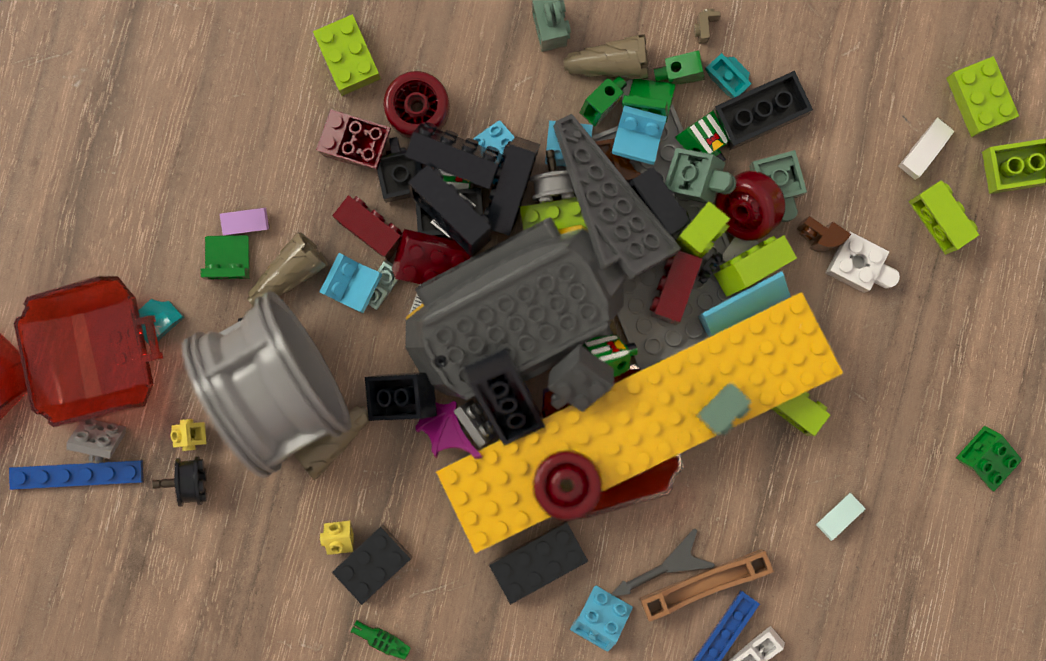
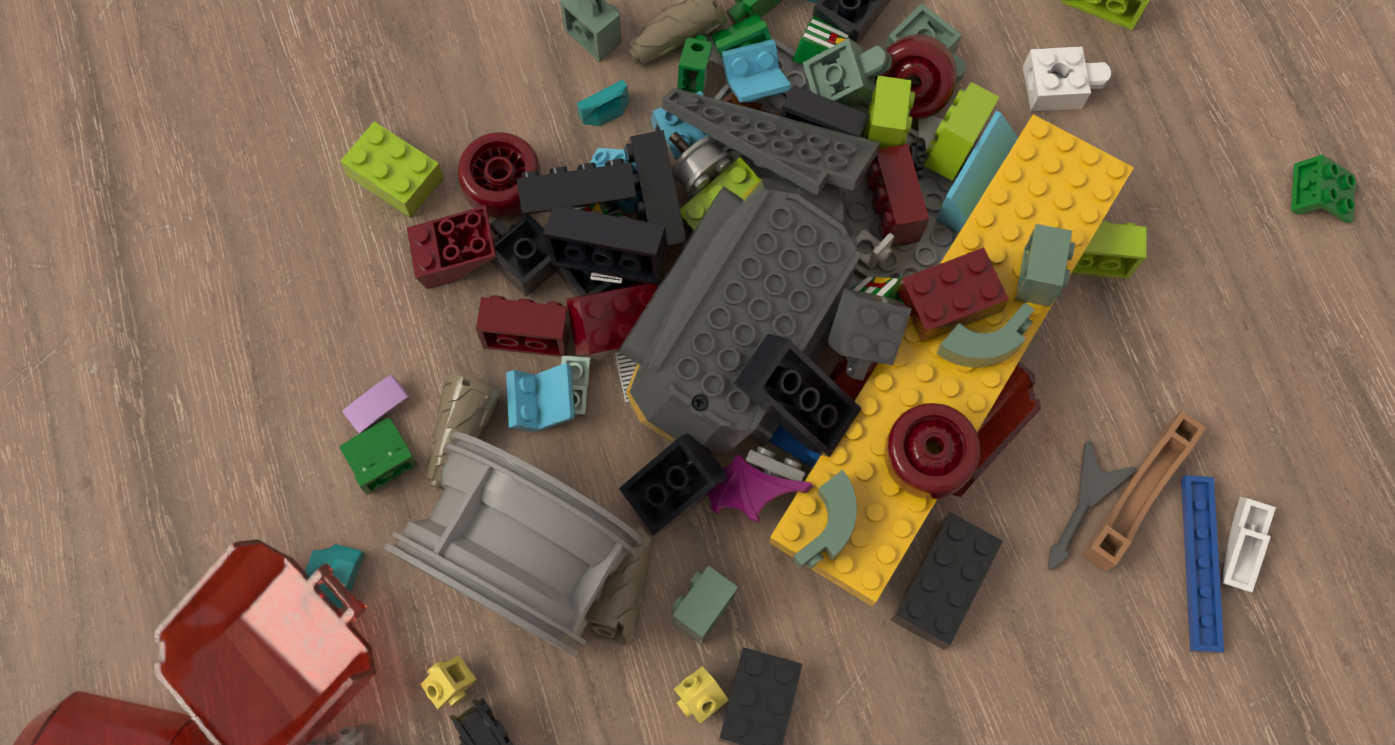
camera: 35 degrees left, 15 degrees down
medium azure bracket [570,586,633,652] -> none
reddish brown brick [797,216,851,252] -> none
light aqua slope [816,493,866,541] -> none
none -> teal slope [577,80,629,126]
none -> sand green brick [671,566,738,645]
none -> sand green arch [792,470,857,570]
none -> white bracket [856,229,894,270]
none -> dark red brick [898,247,1009,342]
none -> sand green arch [936,303,1035,367]

